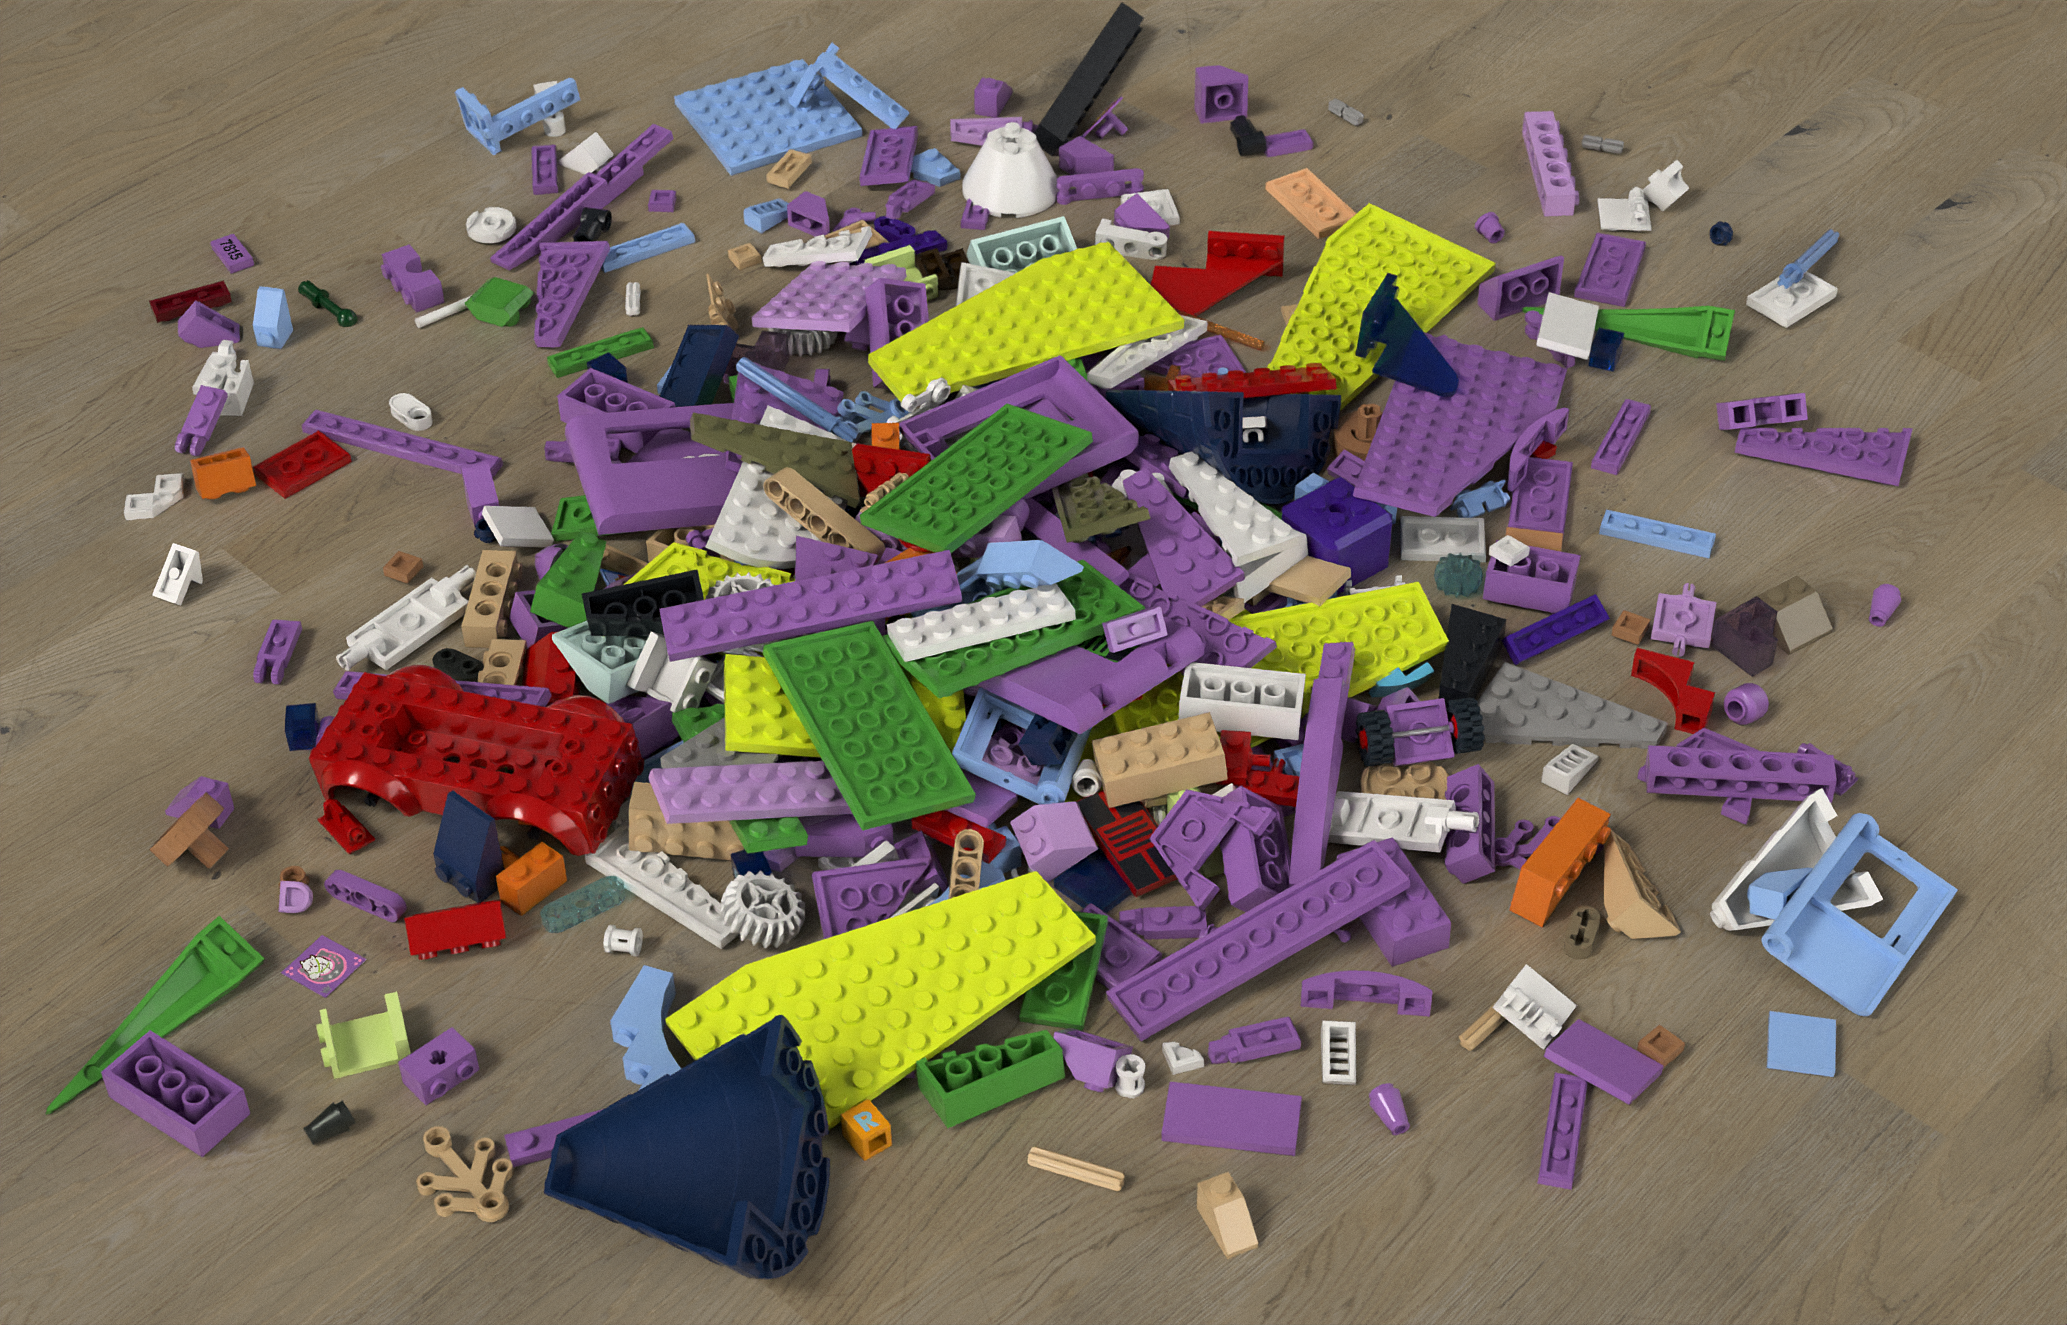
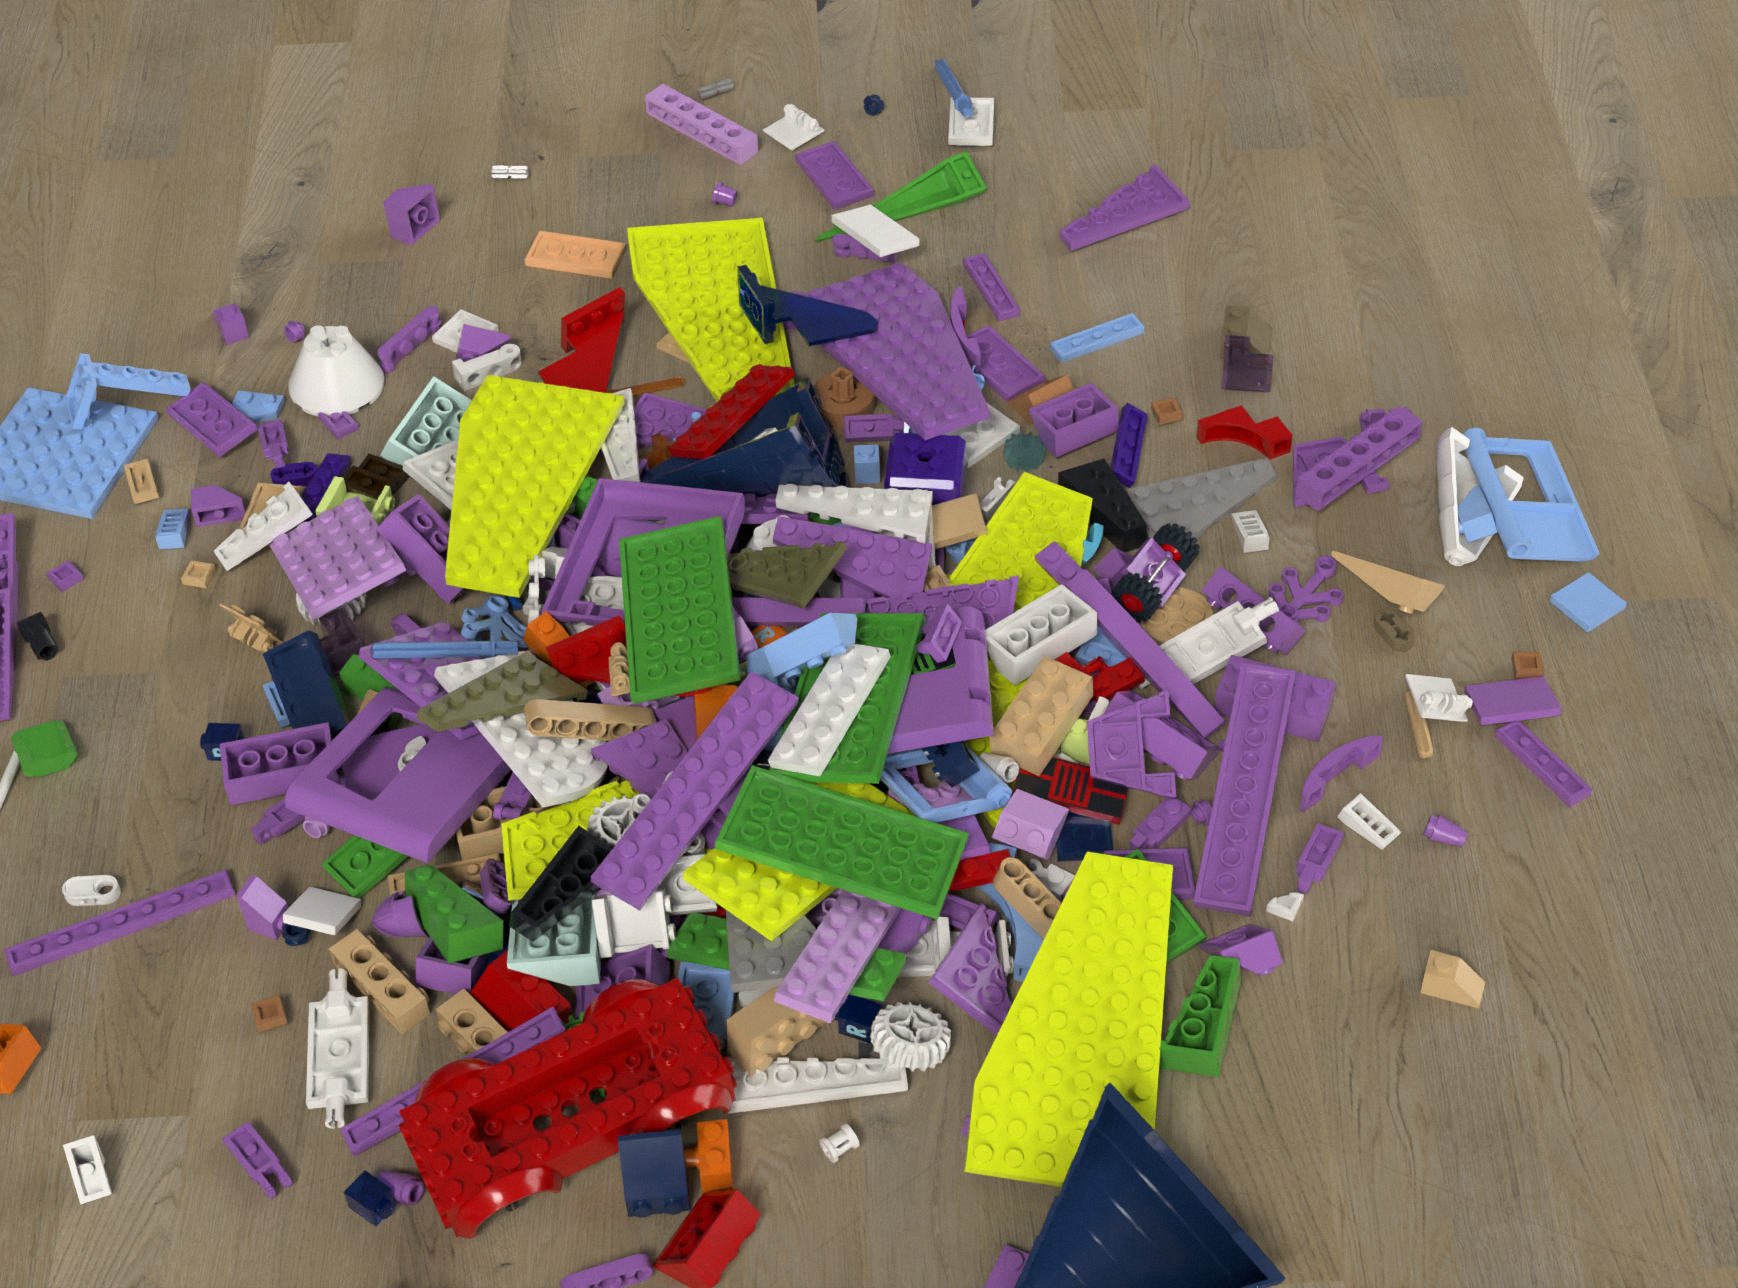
camera: 45 degrees left, 5 degrees up
red tile [252,431,352,499] -> none
red hinge [317,798,375,855] -> none
pearl dark grey plate [432,648,484,682] -> none
medium lavender wing [534,241,611,348] -> none
clear light blue beam [540,876,626,933] -> none
bright green tile [547,327,654,378] -> none
light blue tile [601,223,695,273] -> none
light blue arch [610,965,681,1090] -> none
white piece [625,282,640,316] -> none
medium lavender animal [833,208,876,232] -> none
light orange brick [841,1099,892,1161] -> none
lavender wing [950,117,1022,146] -> none
tan axle [1028,1146,1125,1192] -> none
black brick [1033,2,1144,156] -> none
medium lavender slope [1059,136,1114,175] -> none
medium lavender shield [1081,97,1128,139] -> none
white bush [1116,1054,1145,1098] -> none
medium lavender tile [1161,1082,1302,1156] -> none
black piece [1230,115,1266,156] -> none
medium lavender tile [1264,129,1313,158] -> none
medium lavender slope [1478,255,1564,321] -> none
white tile [1489,535,1530,567] -> none
orange wedge [1509,798,1611,928] -> none
clear blue brick [1588,327,1625,372] -> none
white brick [1643,160,1689,212] -> none
lavender plate [1651,583,1716,657] -> none
medium lavender arch [1716,393,1808,430] -> none
medium lavender head [1724,683,1769,725] -> none
medium lavender cone [1869,584,1901,627] -> none

